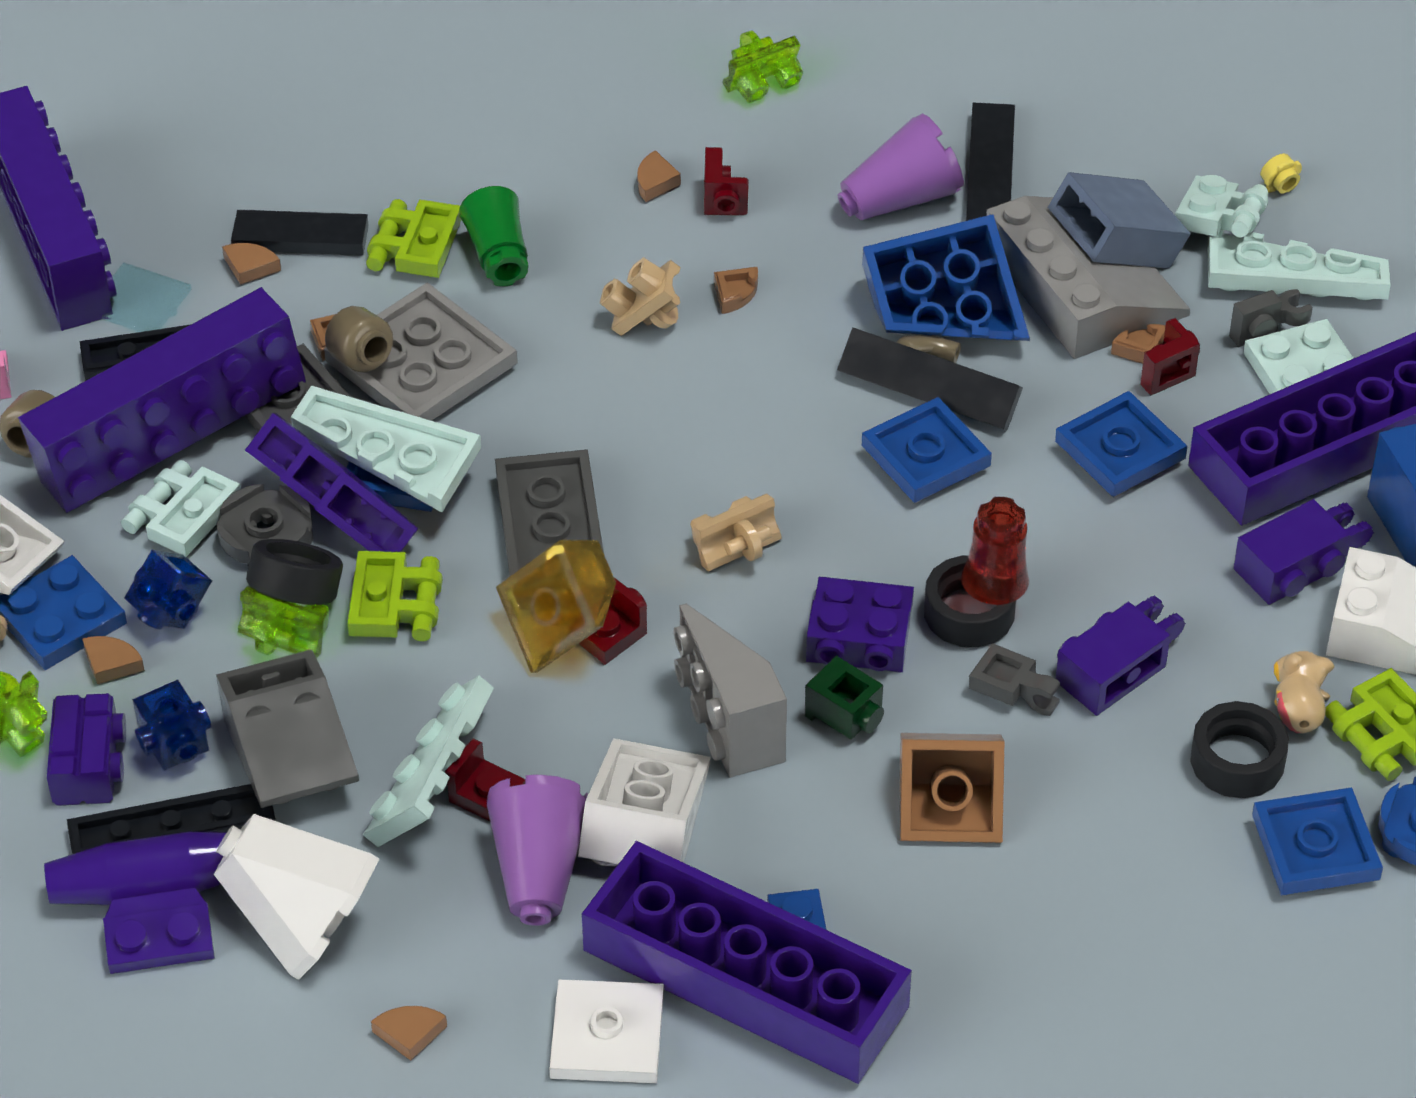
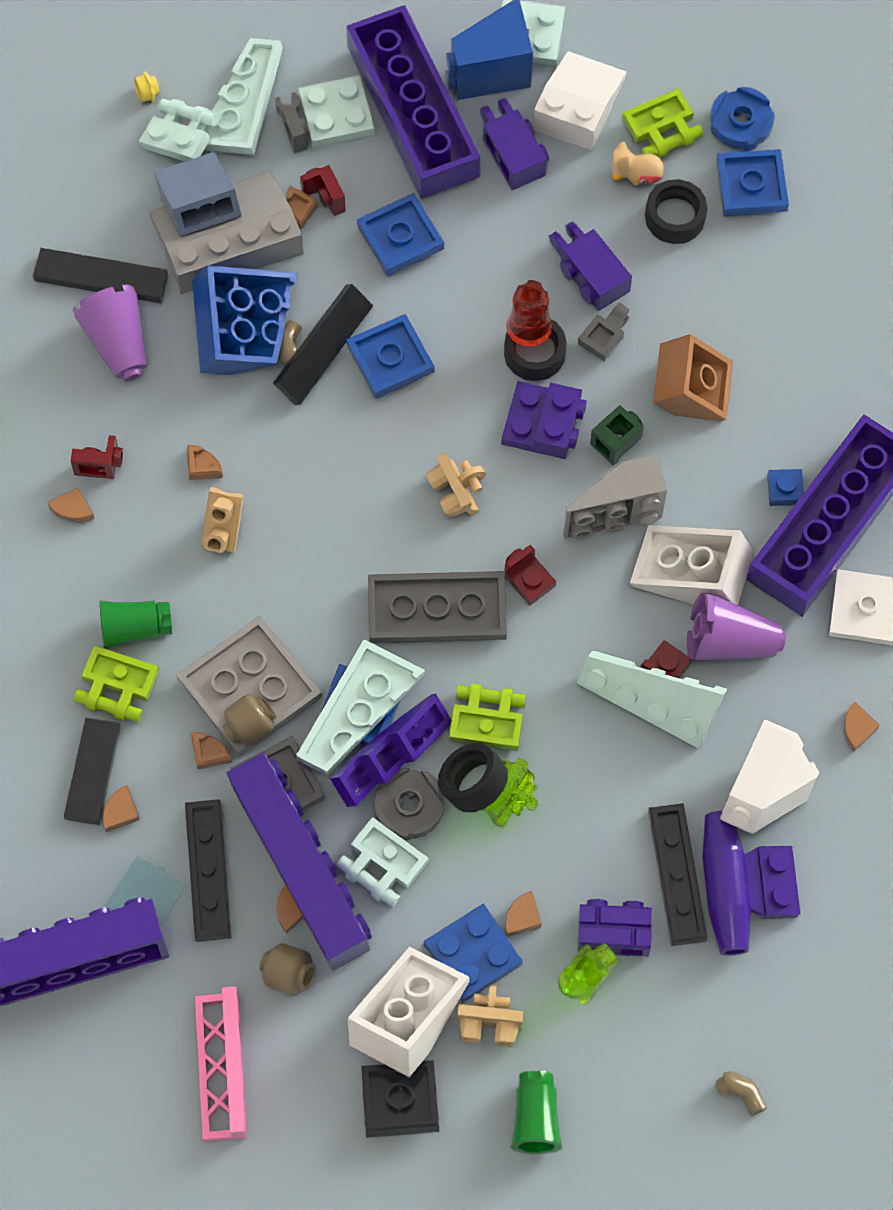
camera: 85 degrees left, 20 degrees up
clear blue brick [124,549,213,630] -> none
clear blue brick [132,679,211,771] -> none
dark grey slope [216,649,359,808] -> none
clear yellow slope [496,540,616,673] -> none

